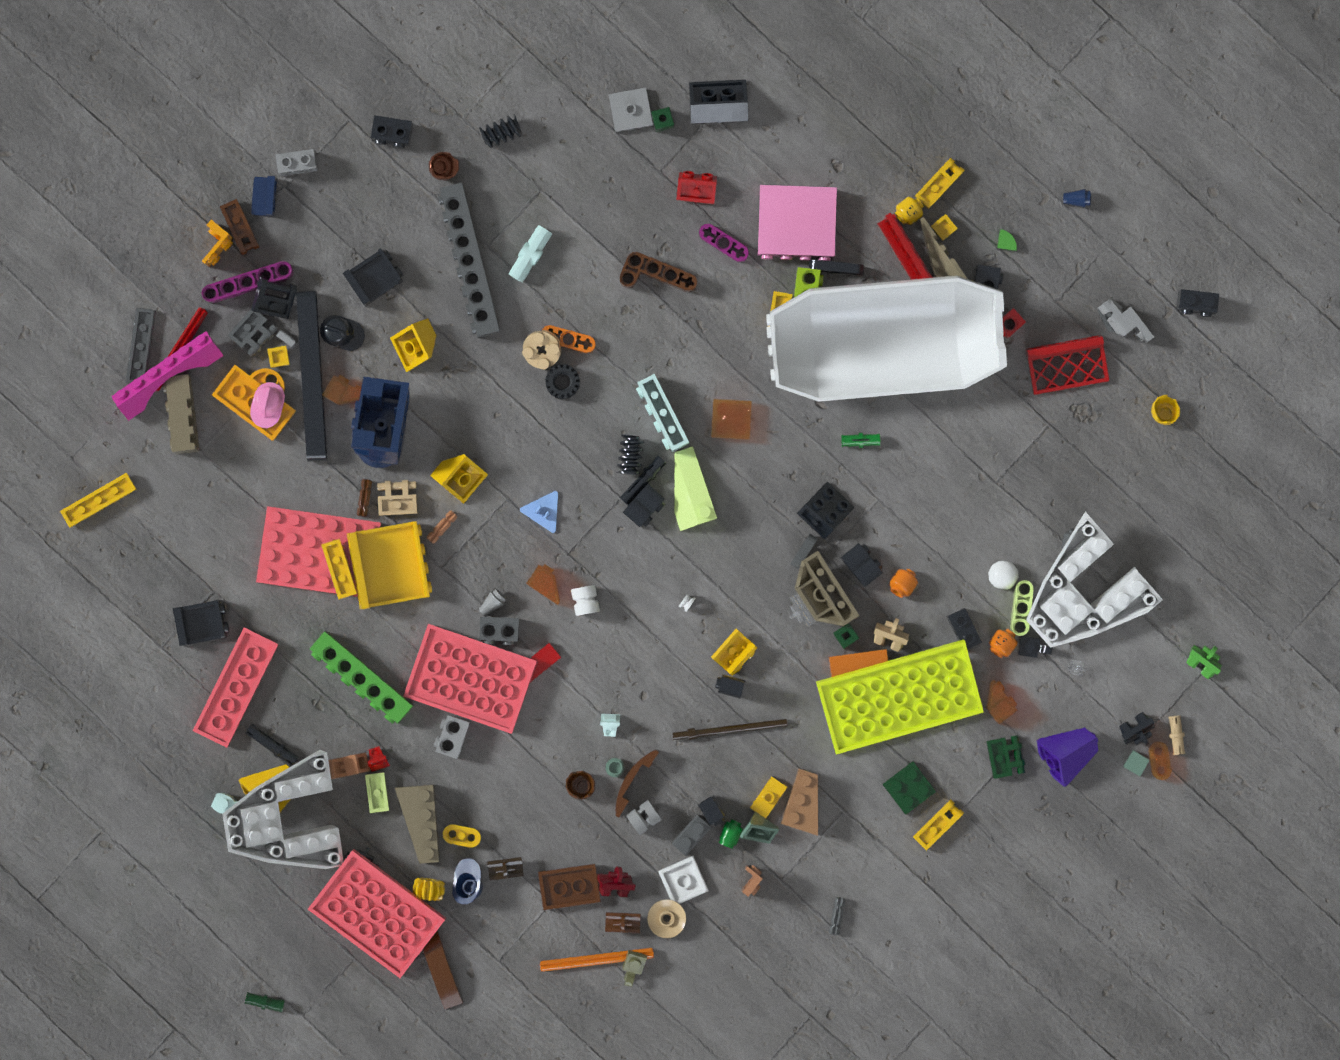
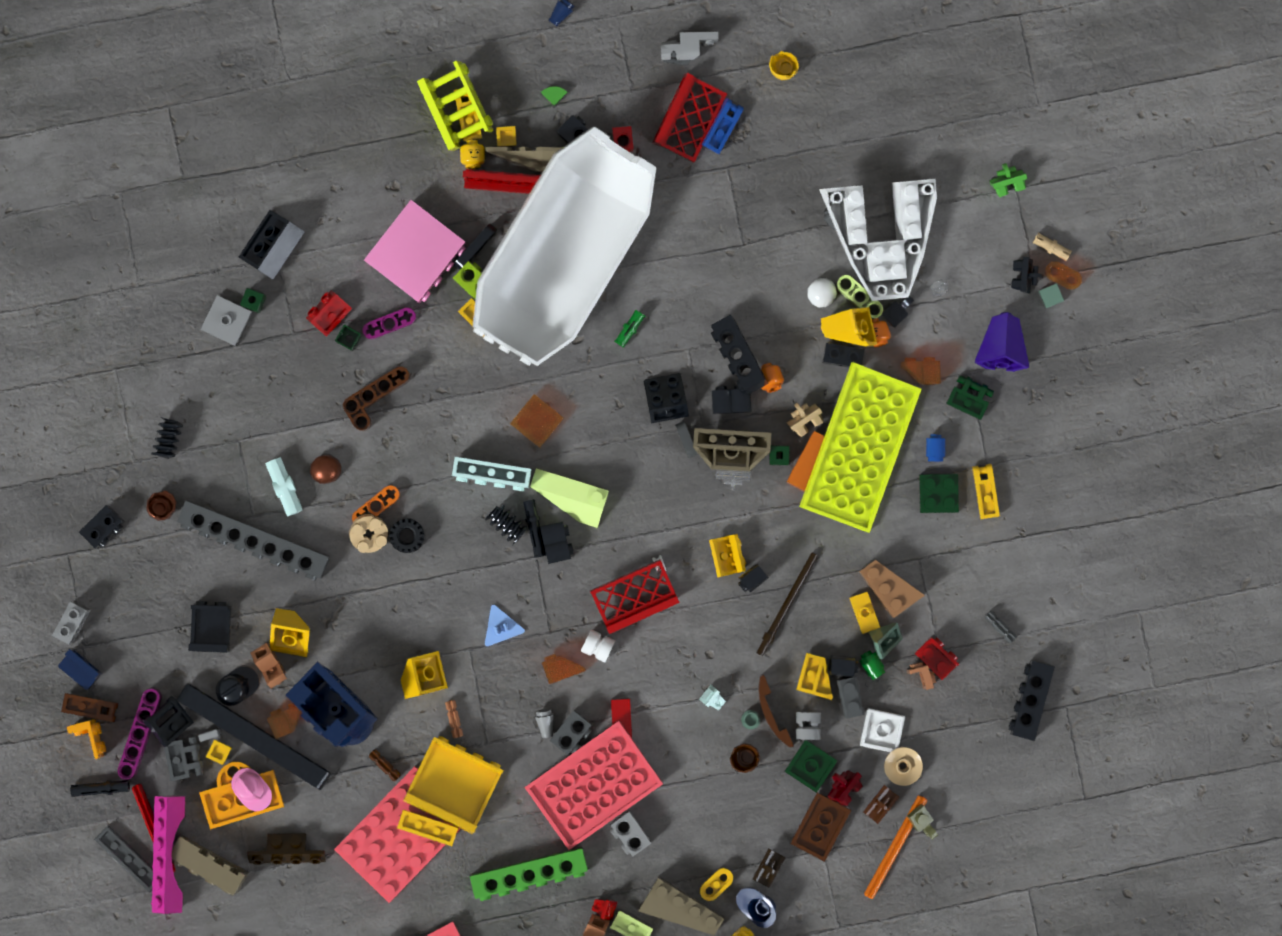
camera: 55 degrees left, 0 degrees up
tan plate [377,480,418,516] -> none
none -> black pin [70,780,130,797]
none -> dark brown bracket [247,833,326,865]
none -> nougat brick [251,643,287,689]
none -> copper hair [310,455,341,484]
none -> dark green piece [335,325,362,351]
none -> neon yellow fence [417,61,494,151]
none -> red fence [590,559,680,634]
none -> blue plate [701,98,744,154]
none -> black brick [711,314,768,395]
none -> dark green plate [784,740,837,793]
none -> yellow wing [796,653,833,700]
none -> yellow slope [821,307,878,347]
none -> red bracket [914,637,959,680]
none -> blue brick [926,434,945,462]
none -> black brick [1008,660,1055,741]

